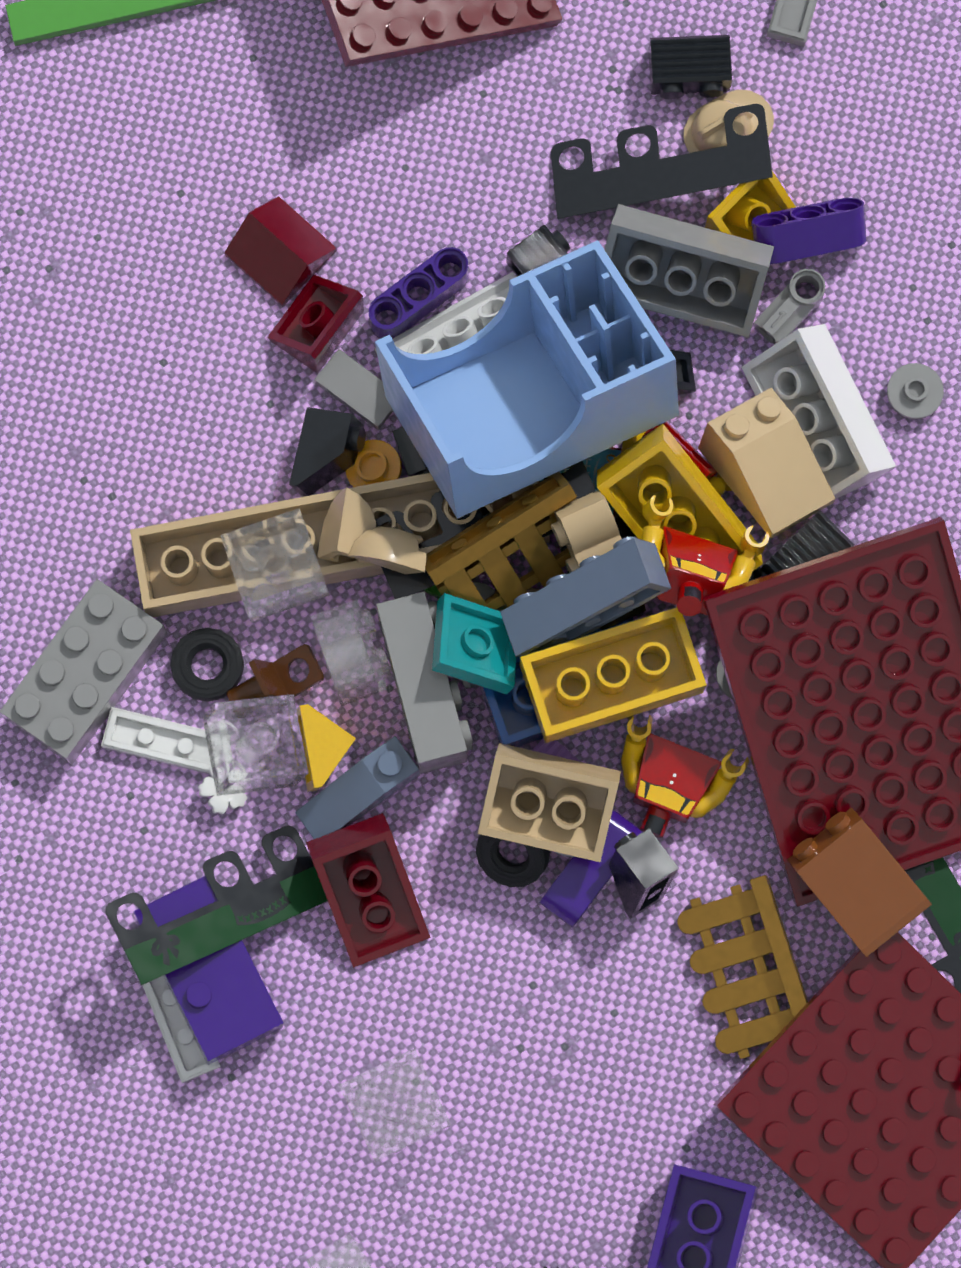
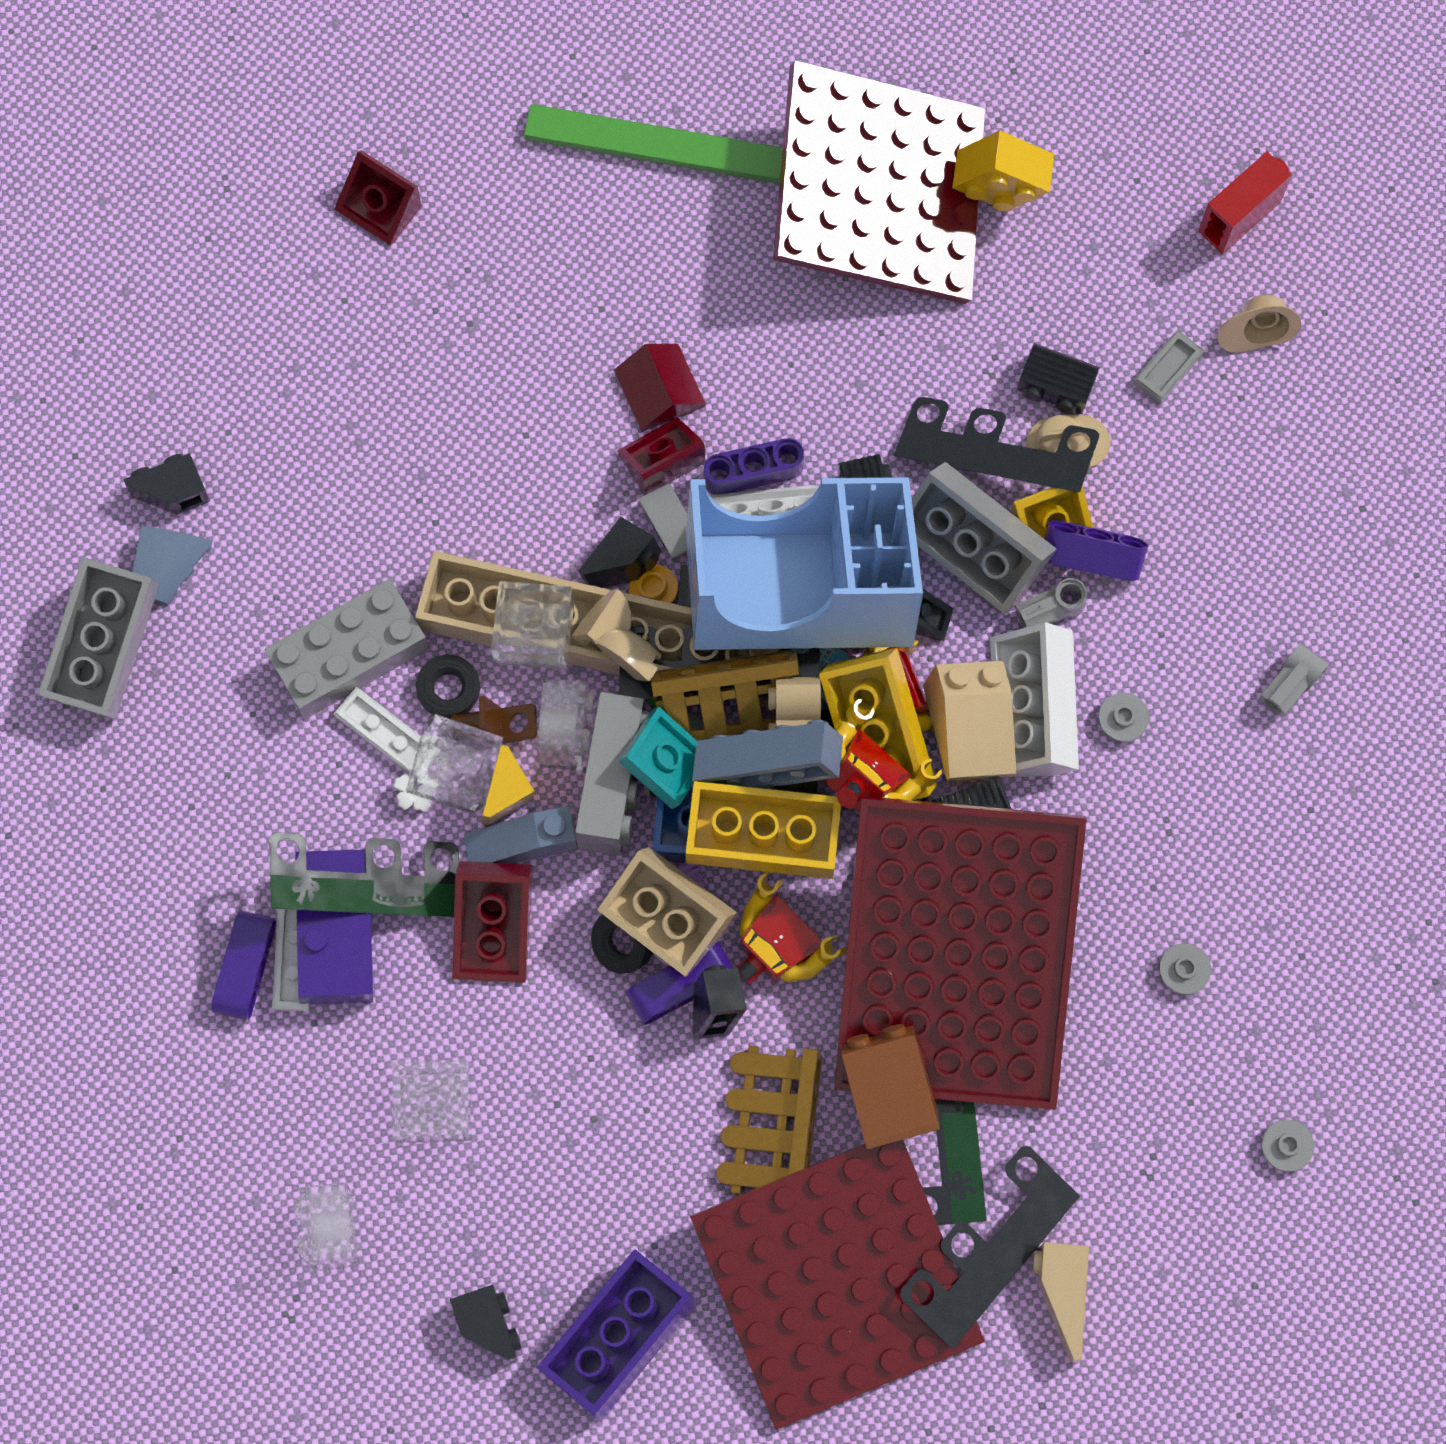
camera: 25 degrees right, 5 degrees down
none -> dark purple beam [211,910,276,1021]

